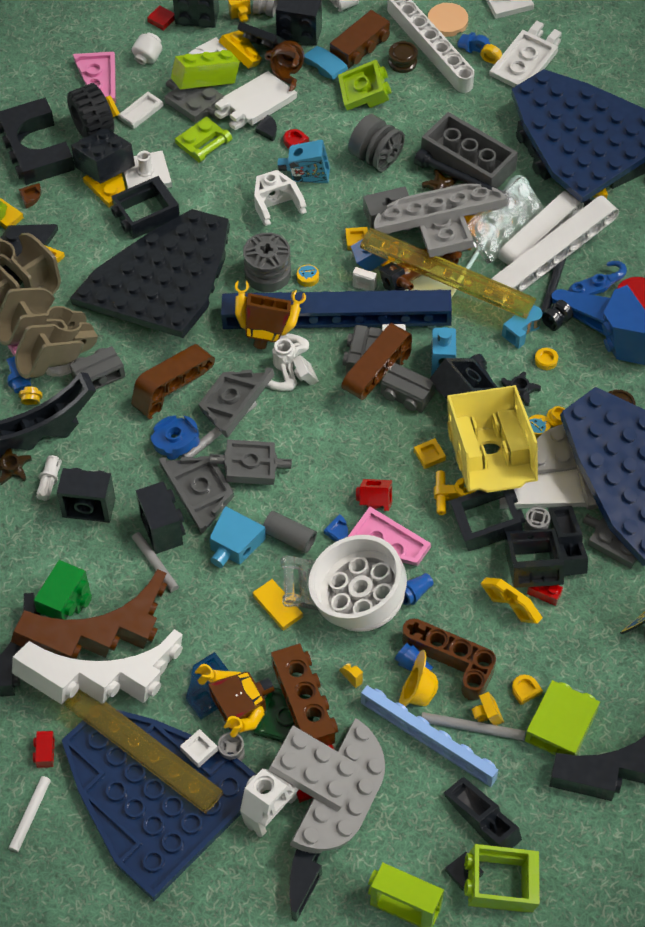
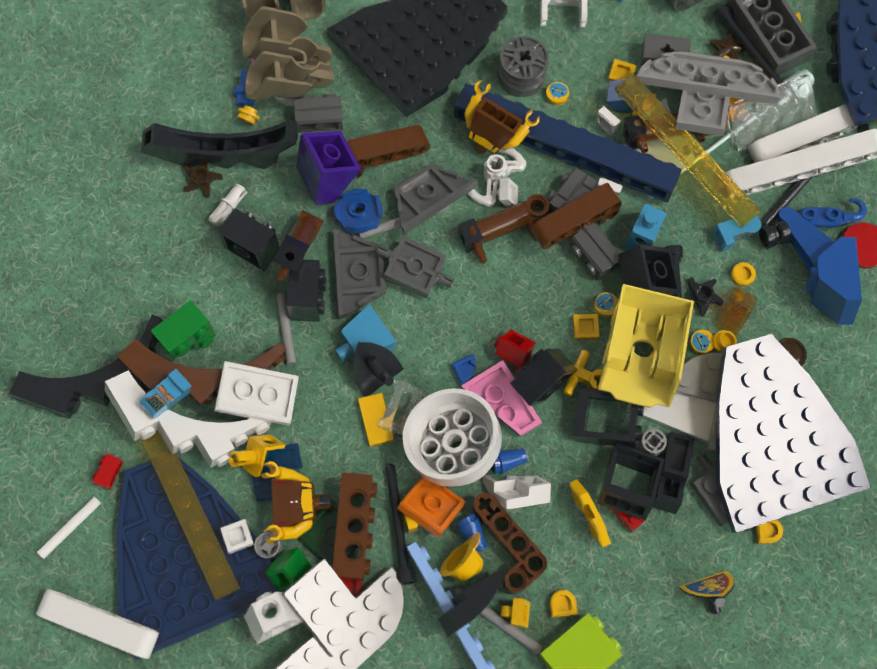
camera: 20 degrees right, 15 degrees up
dark grey pin [263,511,317,553] -> none
none -> white beam [36,589,159,659]
none -> dark azure leg [139,369,192,419]
none -> white tile [214,361,299,426]
none -> yellow bracket [228,434,286,477]
none -> green brick [265,547,312,592]
none -> piece [274,210,324,281]
none -> dark purple slope [296,131,361,205]
none -> black shield [353,342,404,397]
none -> black piece [385,463,416,585]
none -> orange tile [397,477,466,538]
none -> black slope [437,570,504,637]
none -> reddish brown piece [458,194,549,263]
none -> white slope [483,475,551,510]
none -> black brick [510,348,578,406]
none -> tile [594,292,618,318]
none -> clear orange slope [715,286,757,338]

